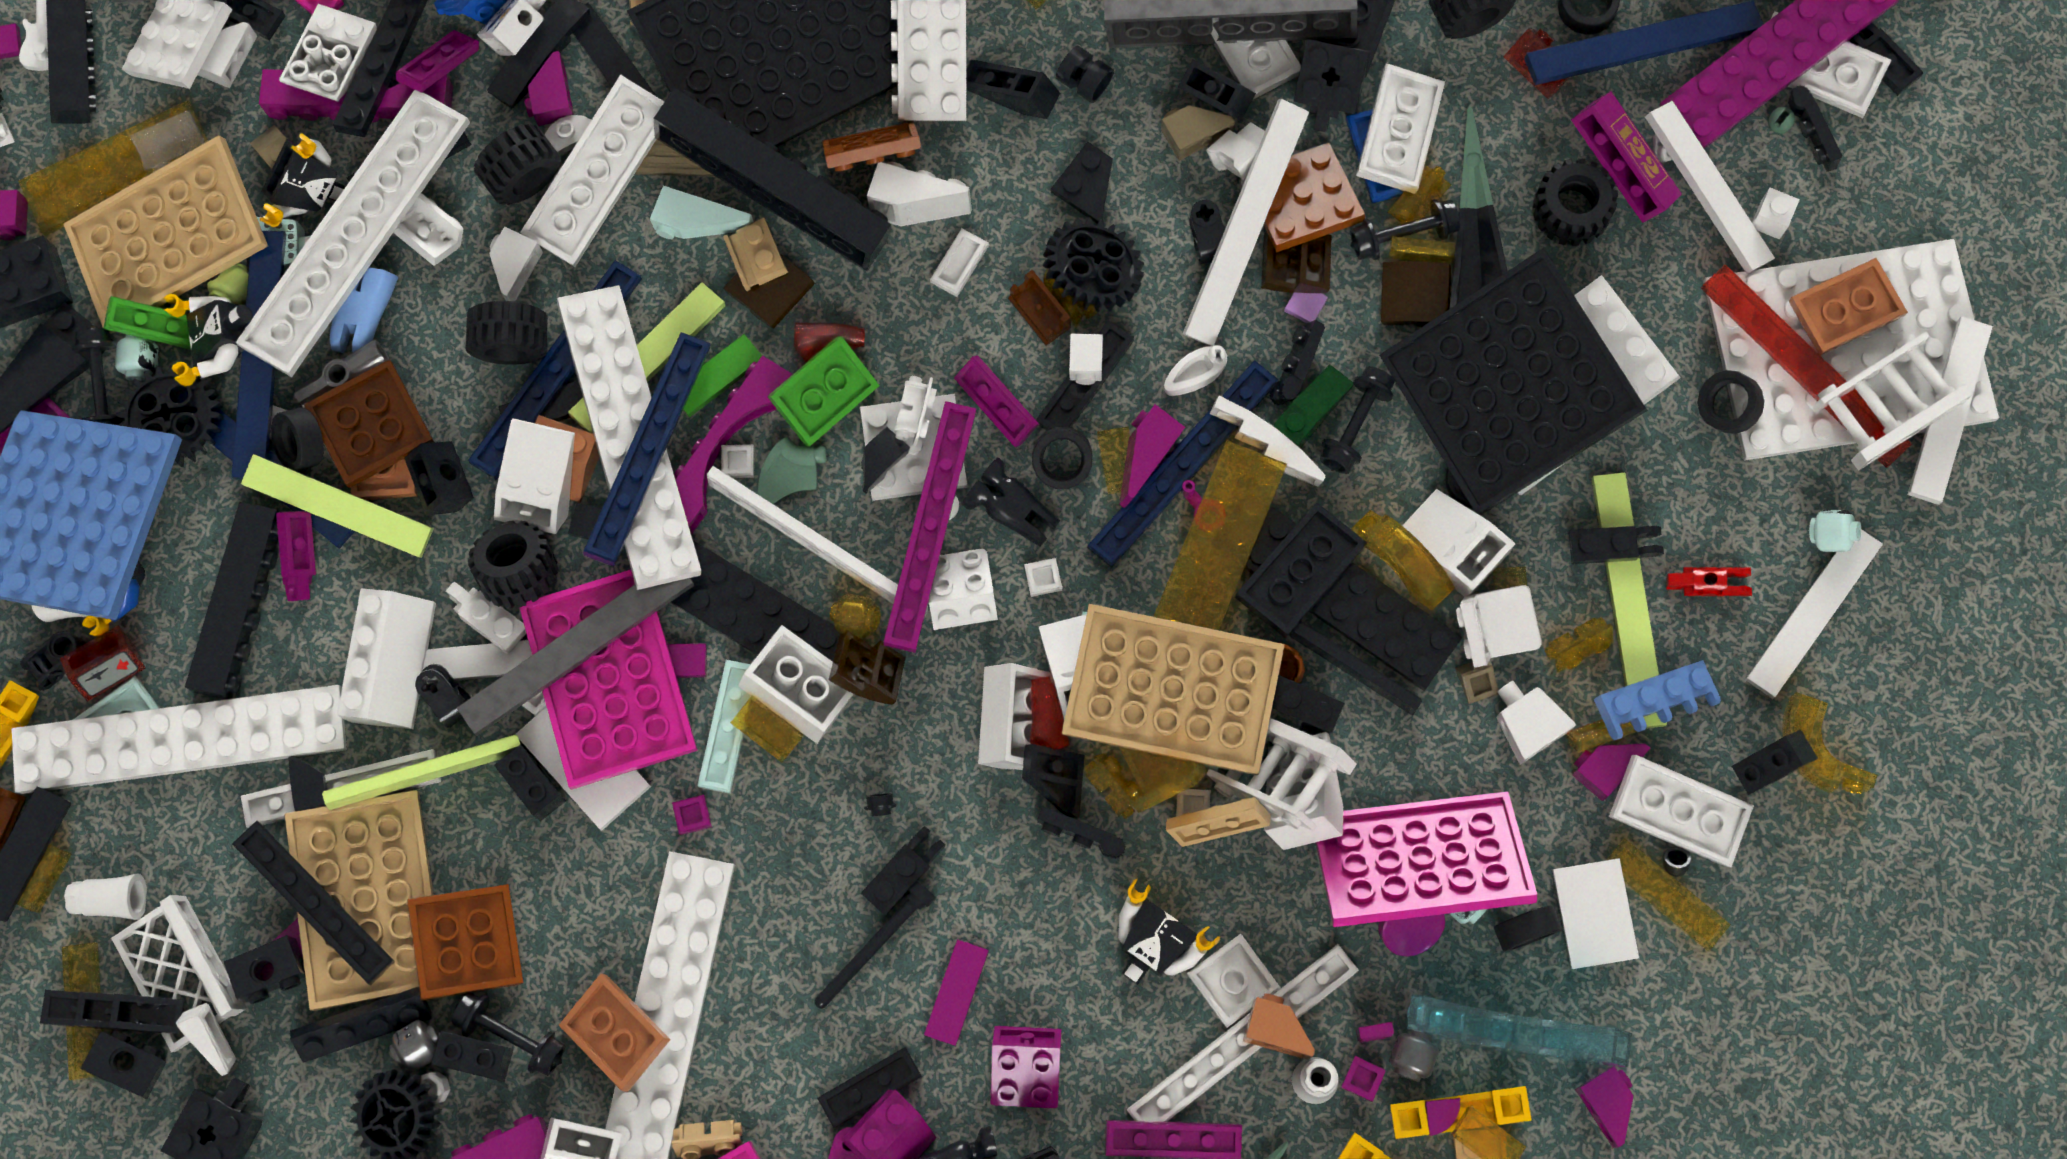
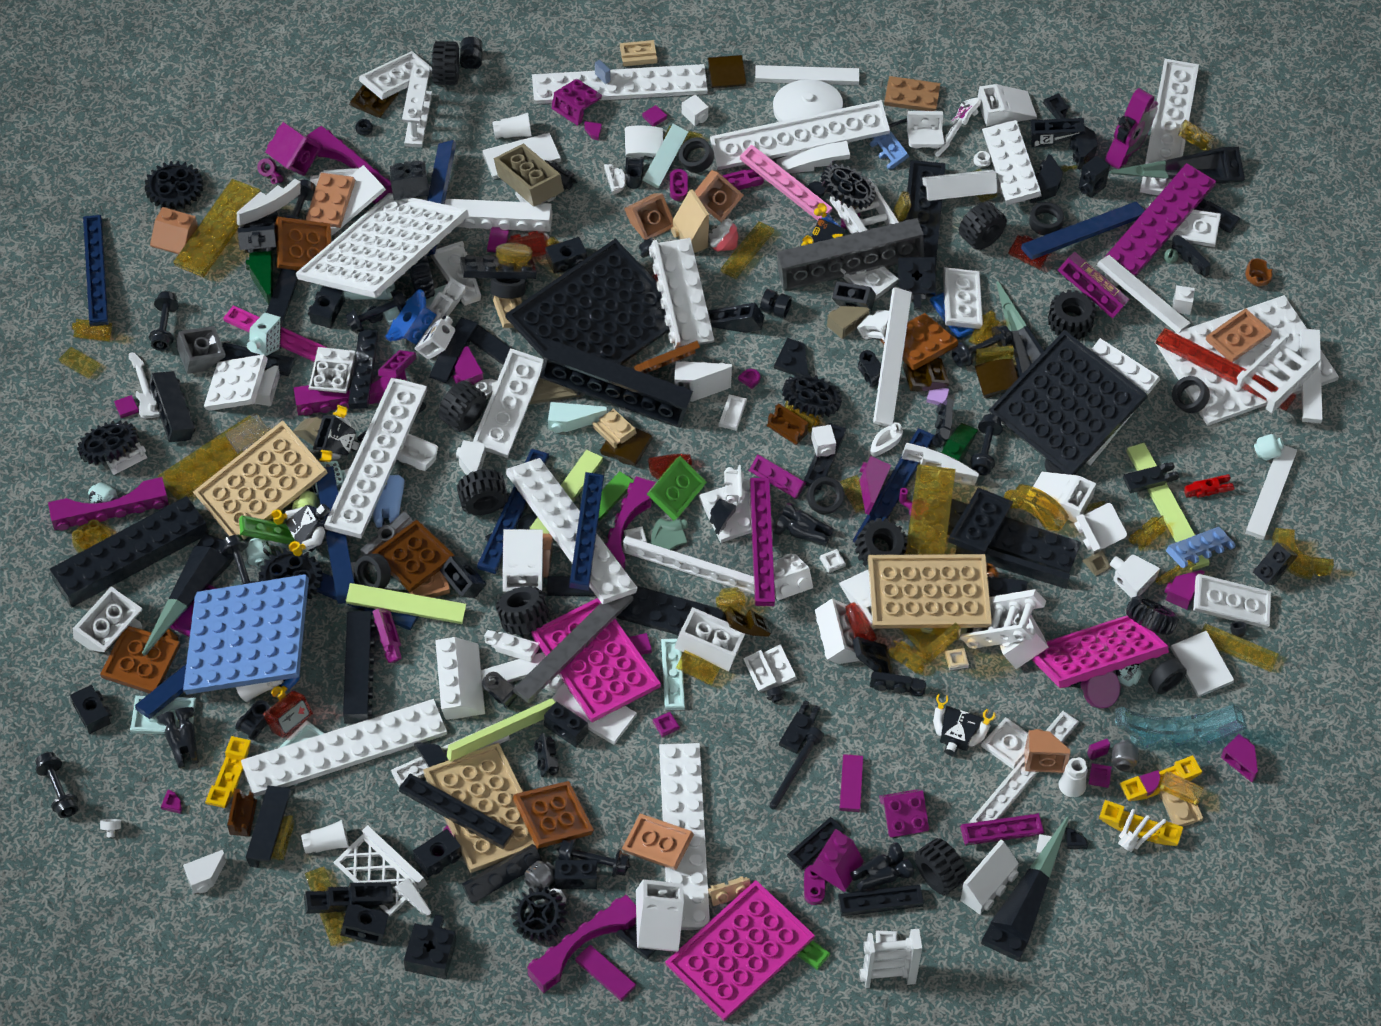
camera: 20 degrees left, 20 degrees down
tan plate [1166,797,1271,847] -> none
none -> black hinge [534,733,559,777]
none -> magenta tile [738,369,760,389]
none -> white slope [743,644,797,692]
none -> black tyre [855,518,907,567]
none -> black gear [1126,596,1179,635]
none -> dark orange hair [1245,258,1272,287]

